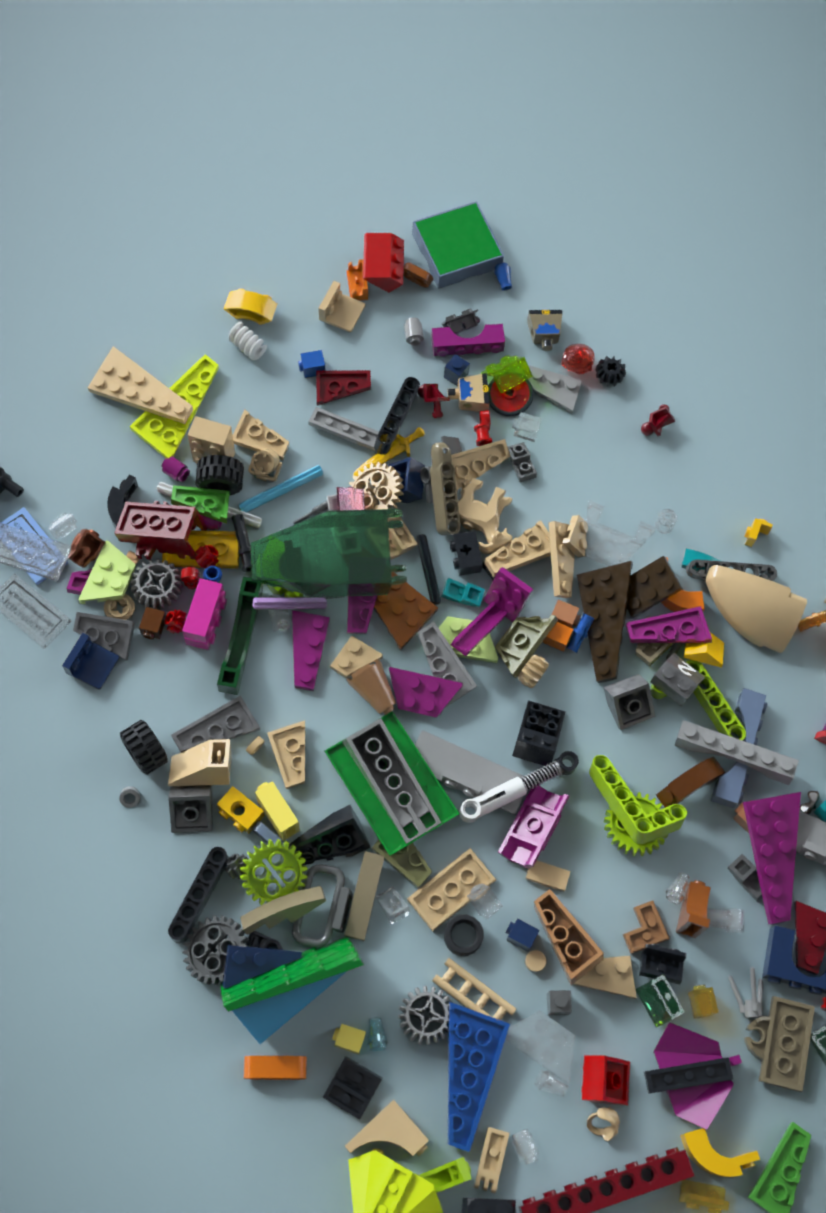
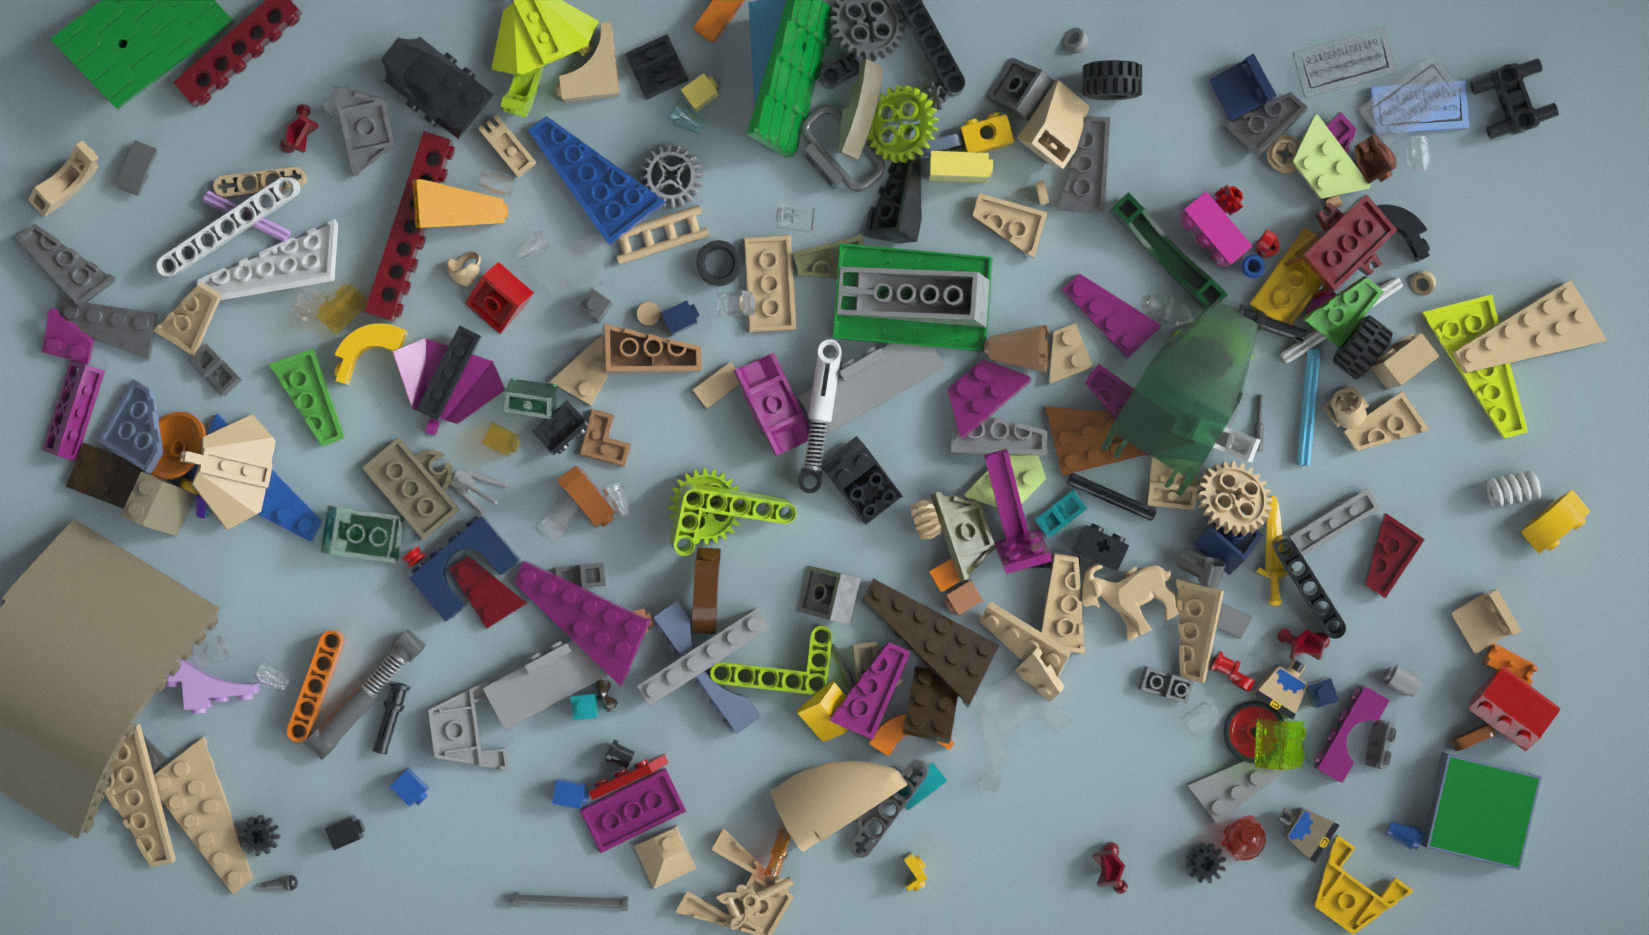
camera: 130 degrees right, 20 degrees up
light grey gear [130,558,183,609] -> none
reddish brown brick [139,607,166,640] -> none
magenta brick [161,456,190,482] -> none
red gear [195,545,219,568] -> none
dark blue wing [223,945,302,988] -> none
lavender axle [252,598,327,609] -> none
blue brick [298,350,325,378] -> none
clear pink piece [337,486,365,523] -> none
dark tan slope [344,851,385,941] -> none
dark tan piece [430,442,461,536] -> none
blue pin [566,613,594,653] -> none
flat silver slope [650,653,705,706] -> none
none -> light orange slope [412,179,508,228]
none -> yellow wing [1313,834,1414,935]
none -> tan piece [1411,271,1436,296]

